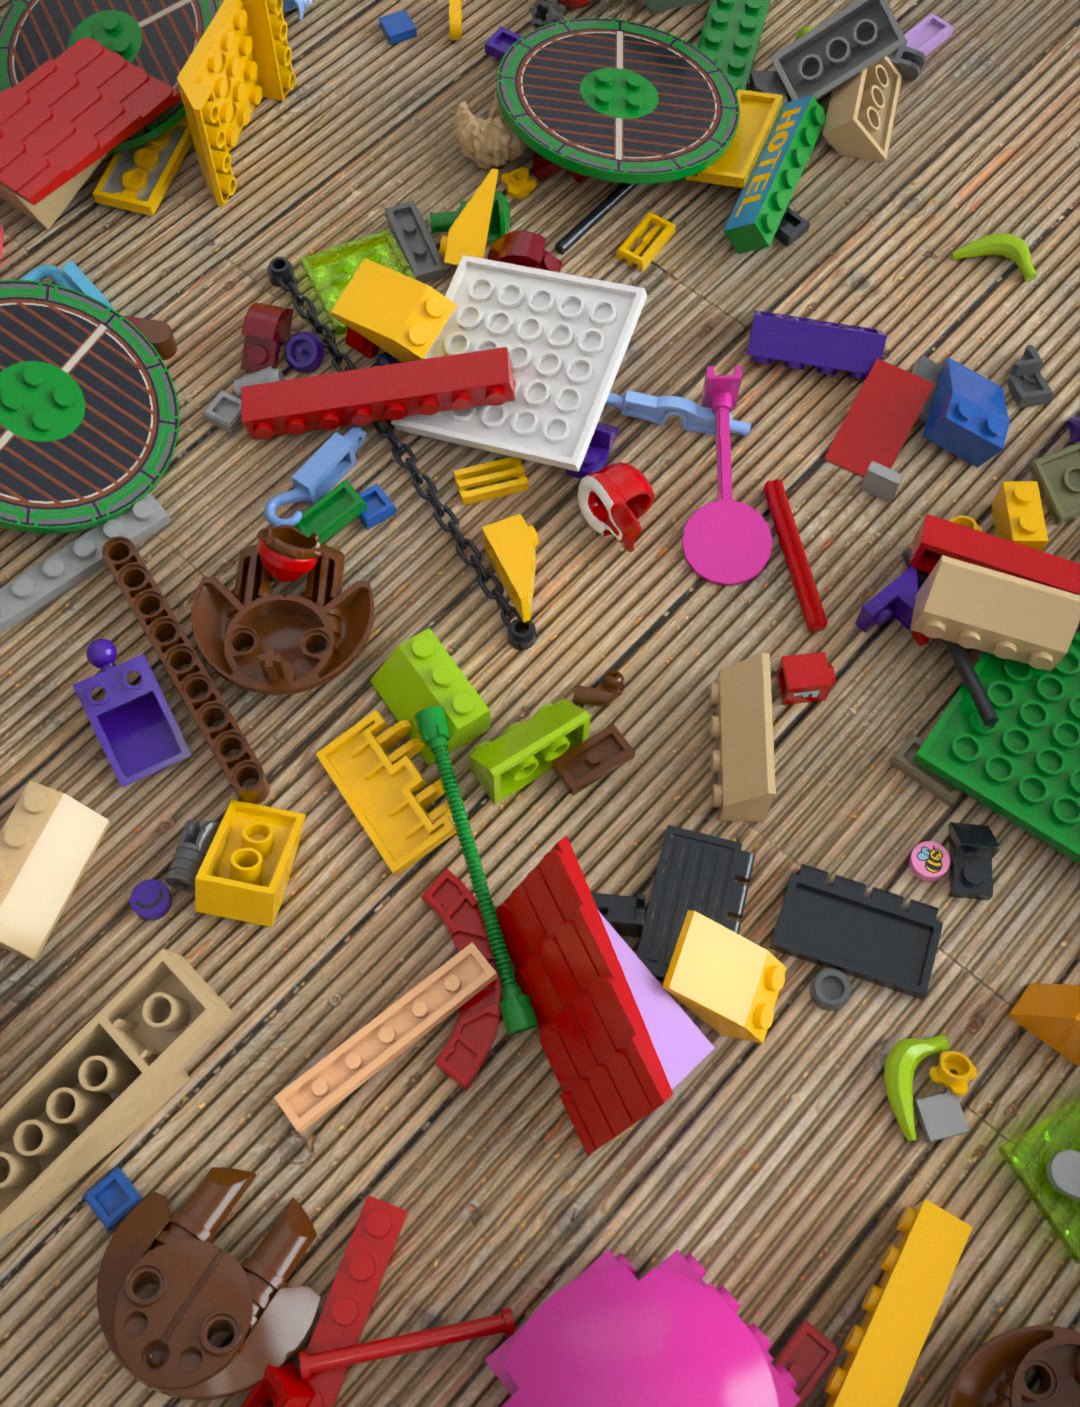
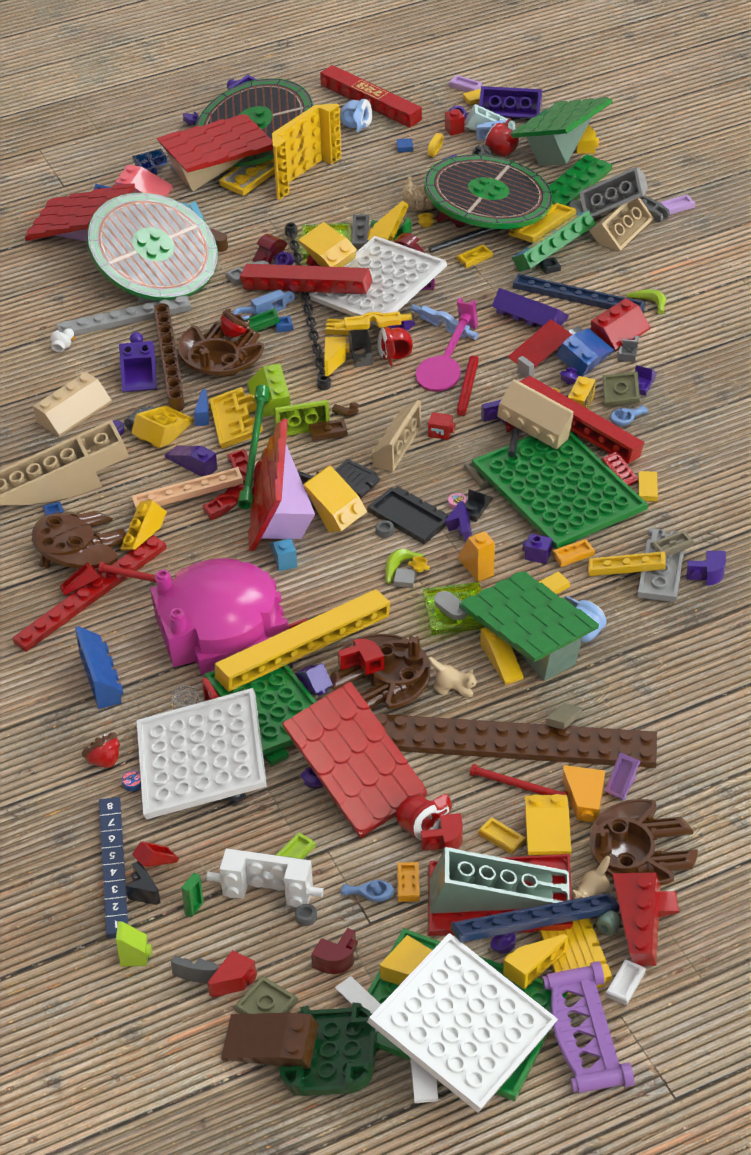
camera: 25 degrees right, 20 degrees down
none -> yellow slope [120,500,167,551]
none -> dark purple slope [165,445,218,477]
none -> blue slope [194,389,210,426]
none -> dark azure slope [269,539,297,571]
none -> yellow piece [334,311,412,331]
none -> dark grey piece [348,329,372,367]
none -> dark purple slope [445,501,472,541]
none -> dark blue tile [513,274,646,312]
none -> dark purple hat [560,367,580,385]
none -> slope [591,298,650,352]

